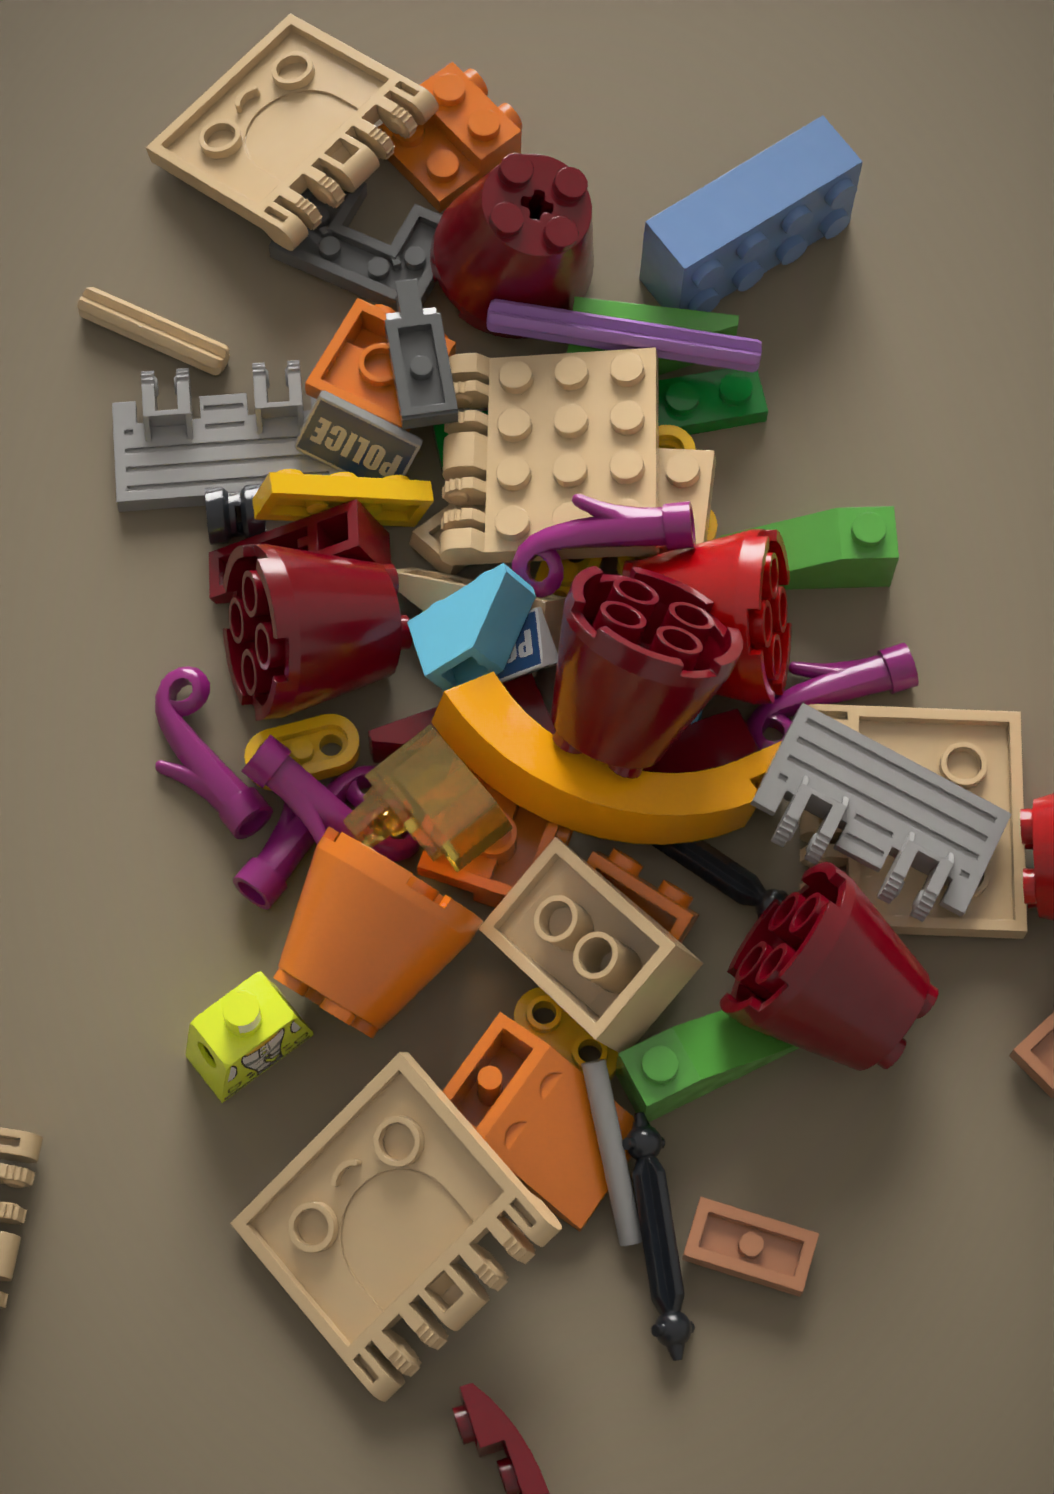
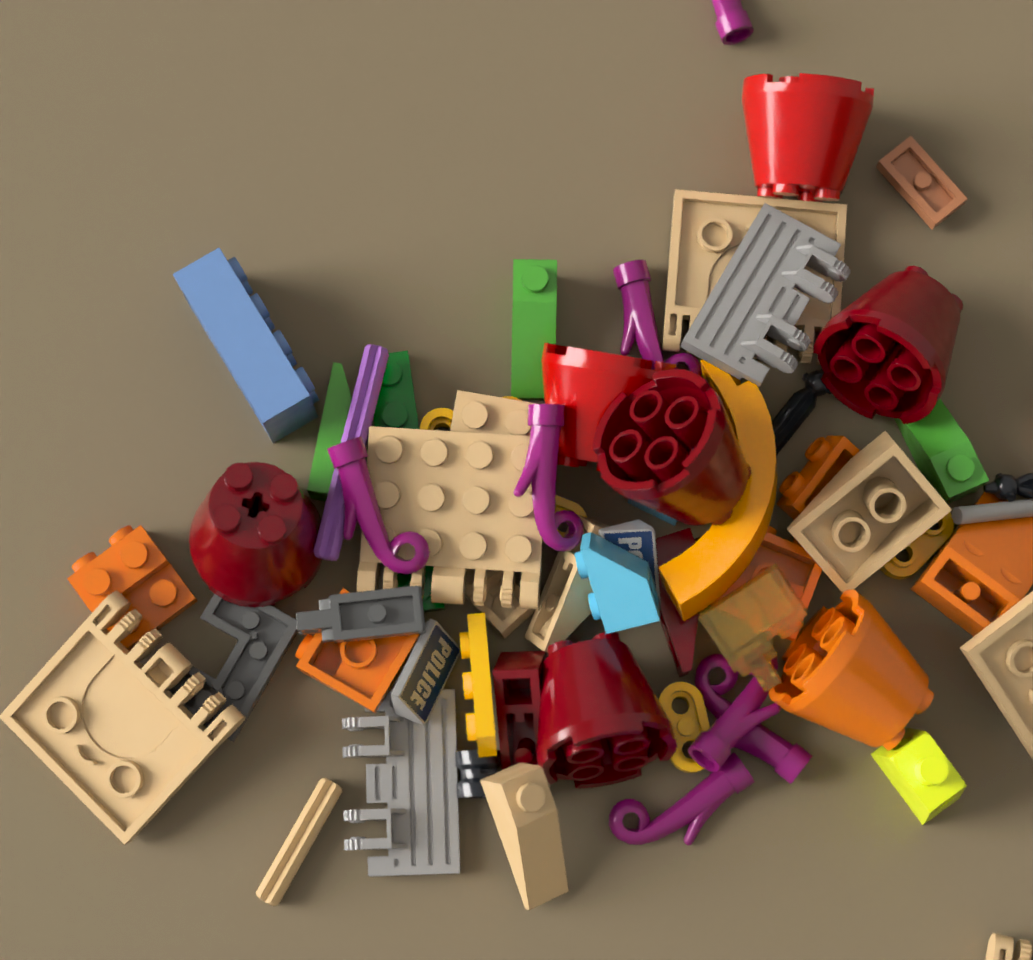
camera: 85 degrees left, 10 degrees up
none -> magenta plant [327,437,430,574]
none -> tan slope [480,762,569,910]

